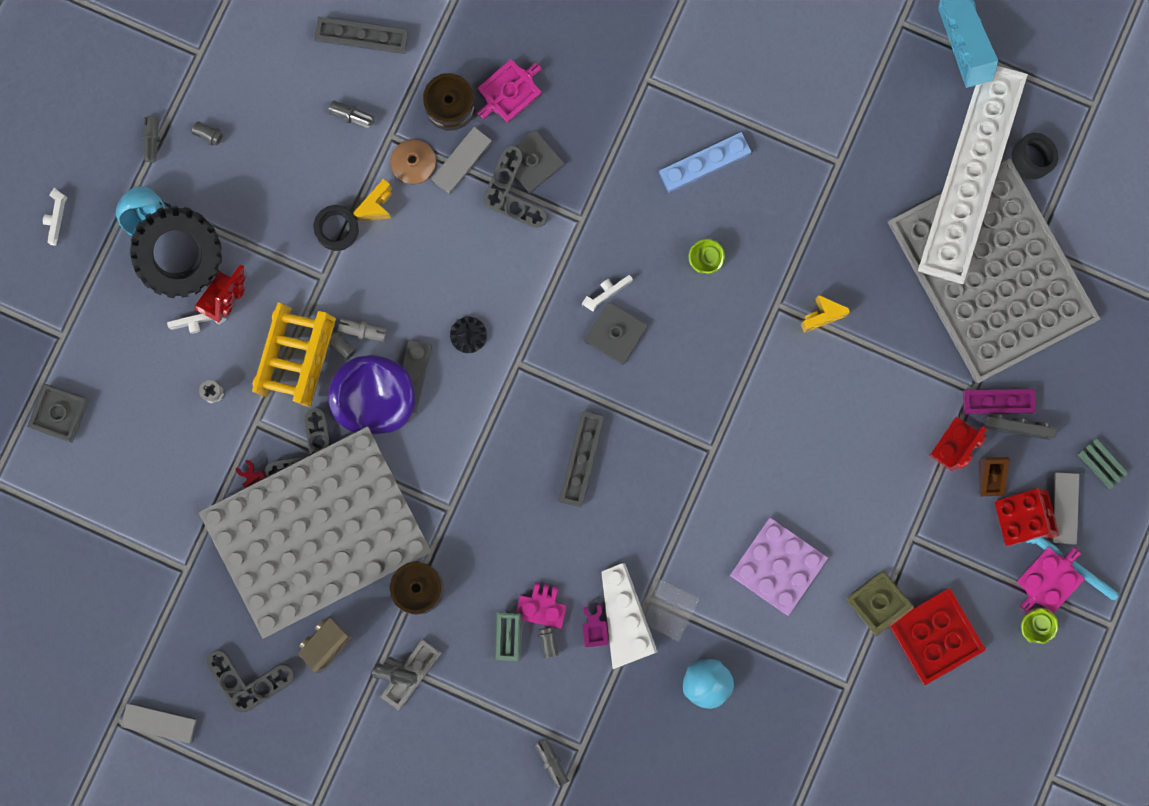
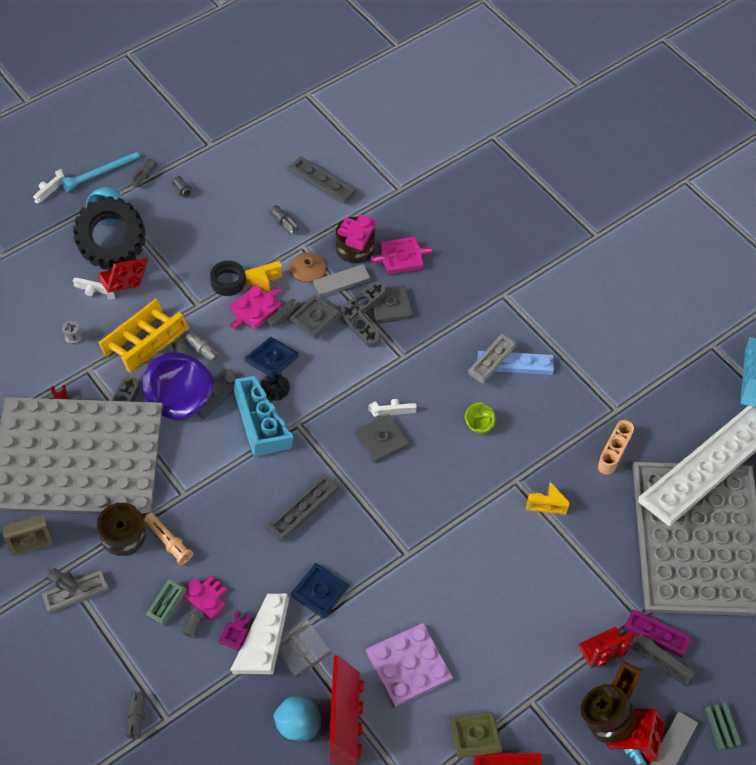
camera: 25 degrees right, 25 degrees down
none -> medium azure piece [61,152,140,192]
none -> light nougat pin [143,512,194,565]
none -> dark pink plate [229,285,282,330]
none -> medium azure wedge [234,376,294,457]
none -> dark blue tile [245,337,299,378]
none -> dark grey axle [267,298,300,328]
none -> dark grey plate [289,295,342,339]
none -> dark blue tile [291,563,349,619]
none -> red slope [329,655,364,765]
none -> dark pink hinge [338,214,377,251]
none -> light grey tile [468,334,517,384]
none -> dark brown wheel [580,684,637,743]
none -> light nougat beam [598,420,634,475]

